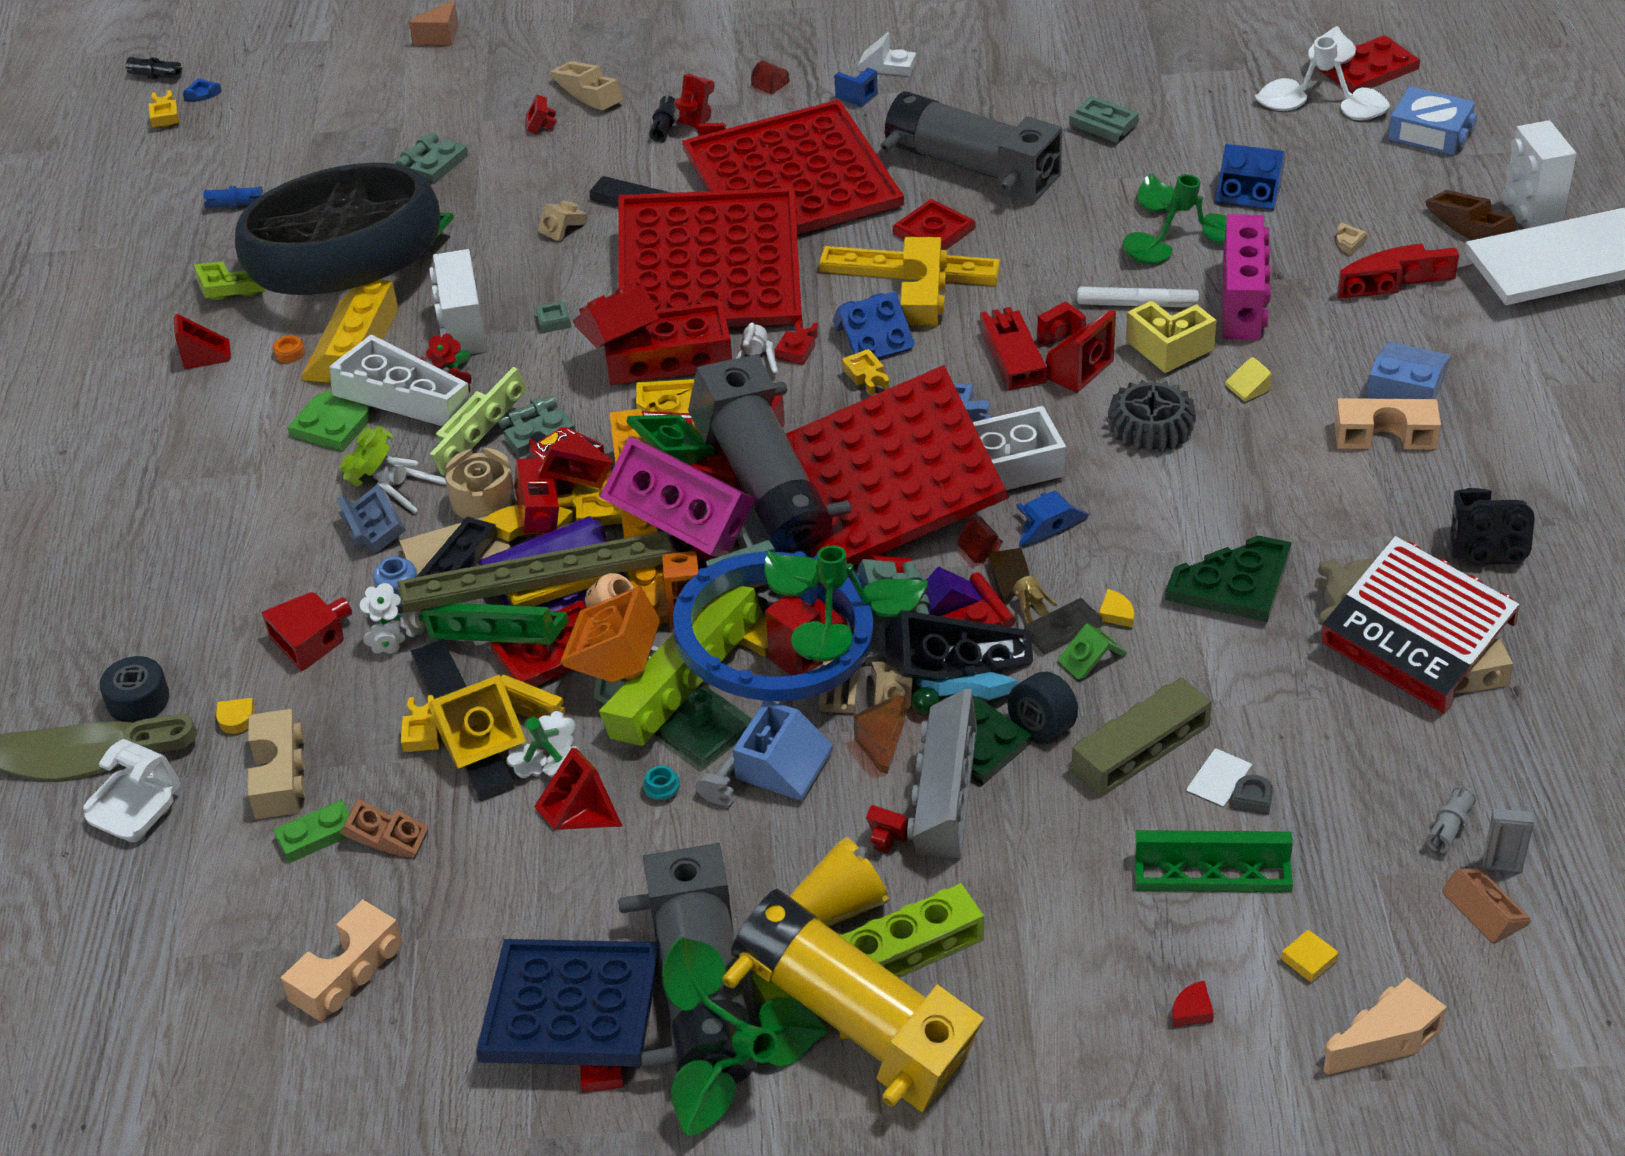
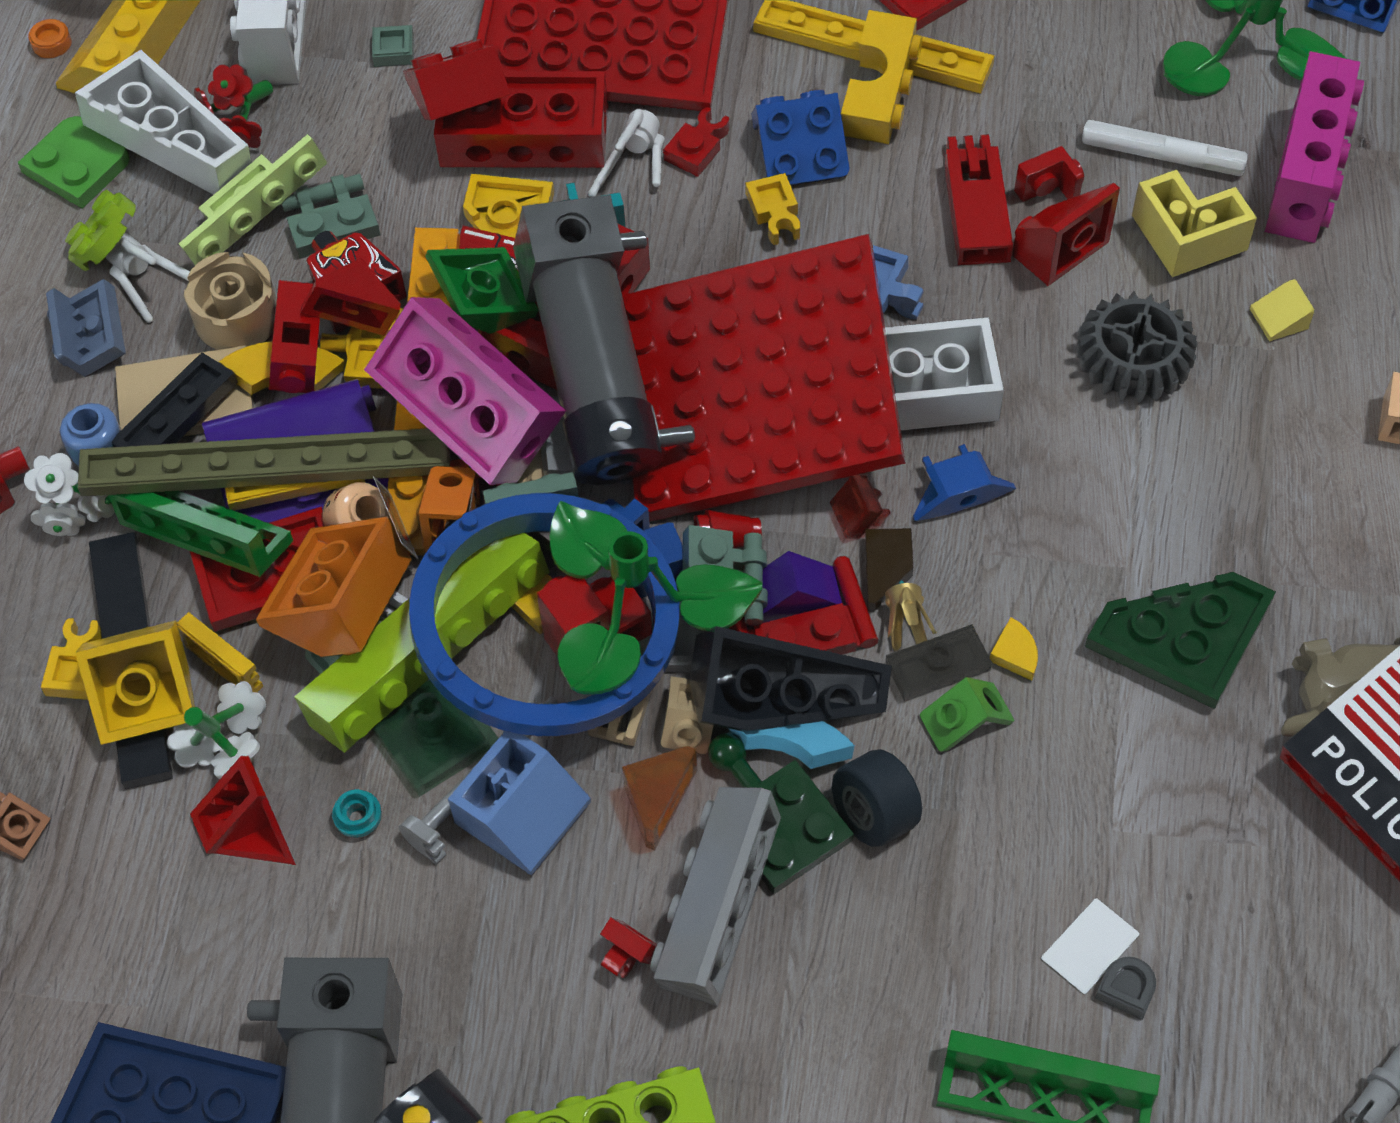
camera: 10 degrees right, 15 degrees up
yellow cone [789,836,890,927] -> none
olive brick [1071,677,1212,797] -> none
none -> sticker [373,476,418,559]

